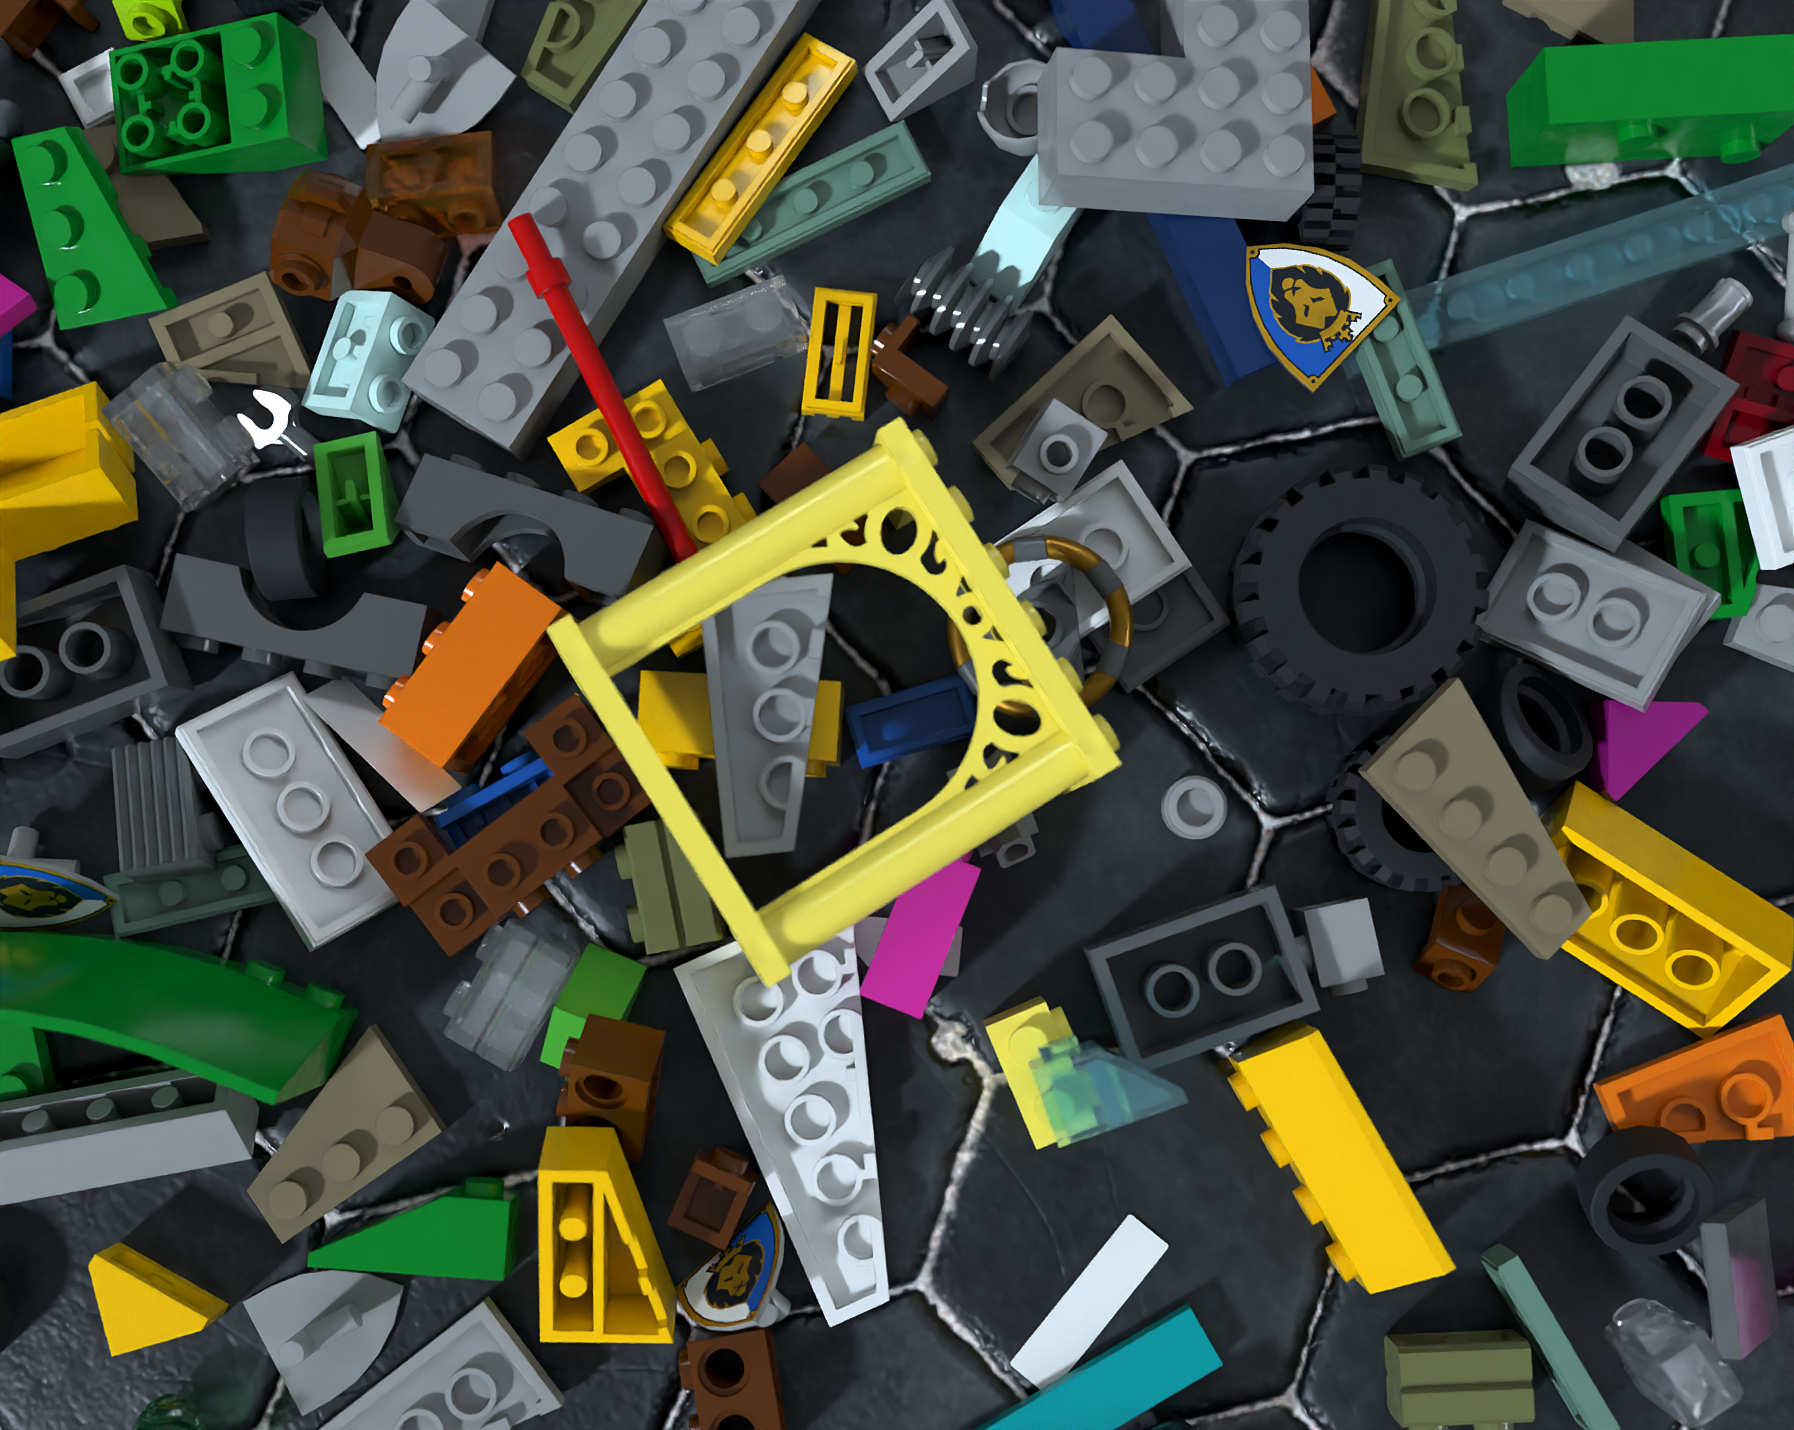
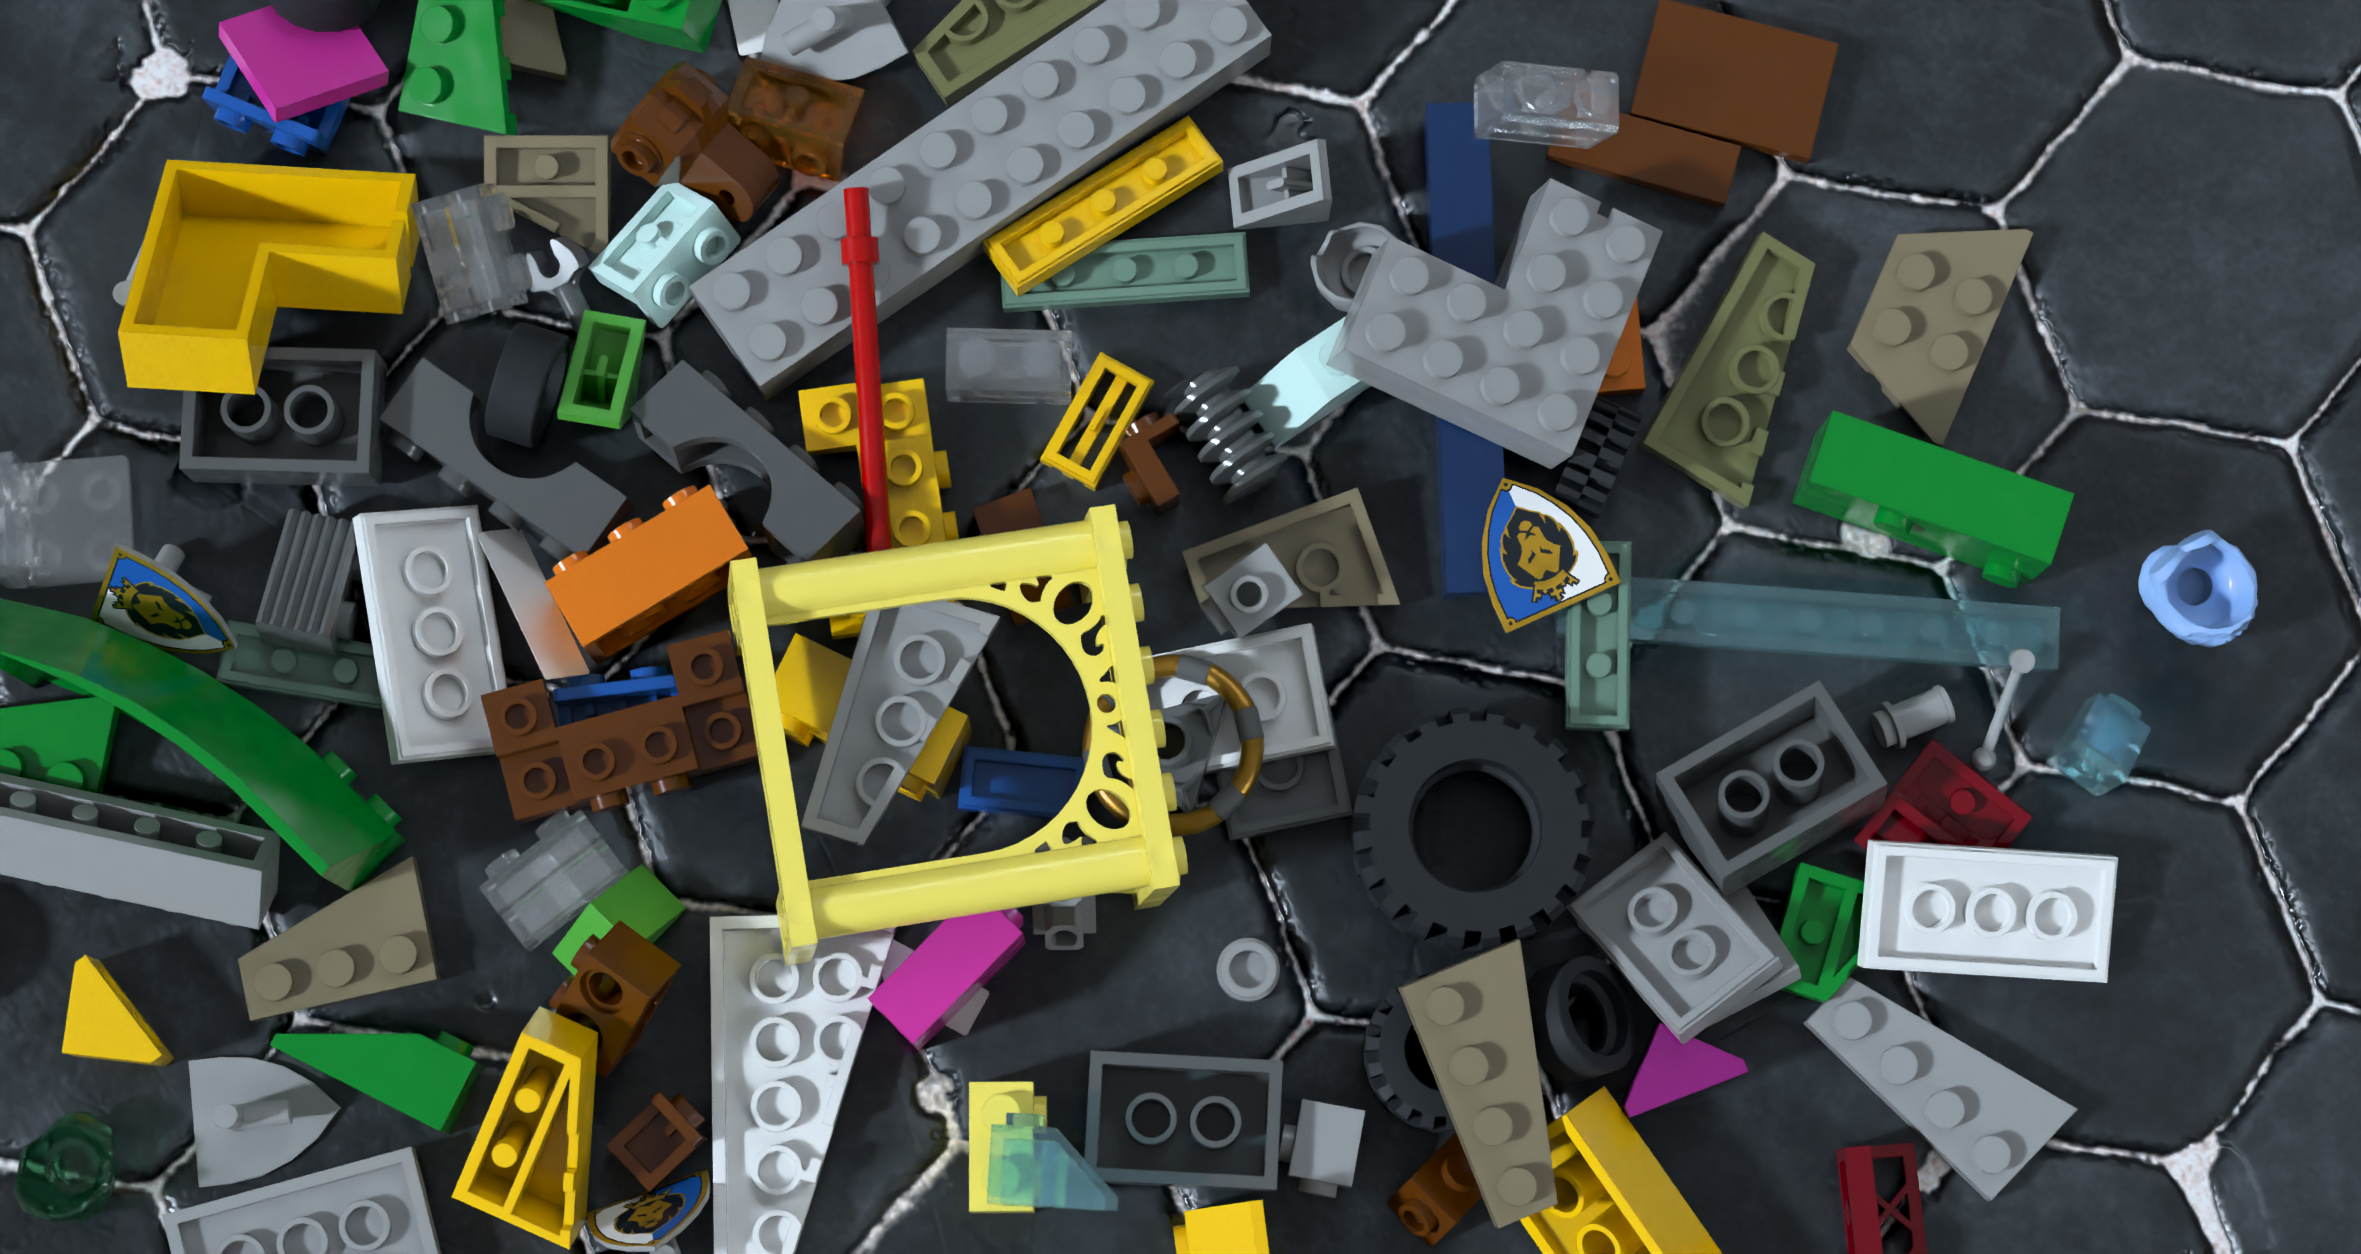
camera: 15 degrees right, 5 degrees down
olive brick [614,812,728,955] -> none

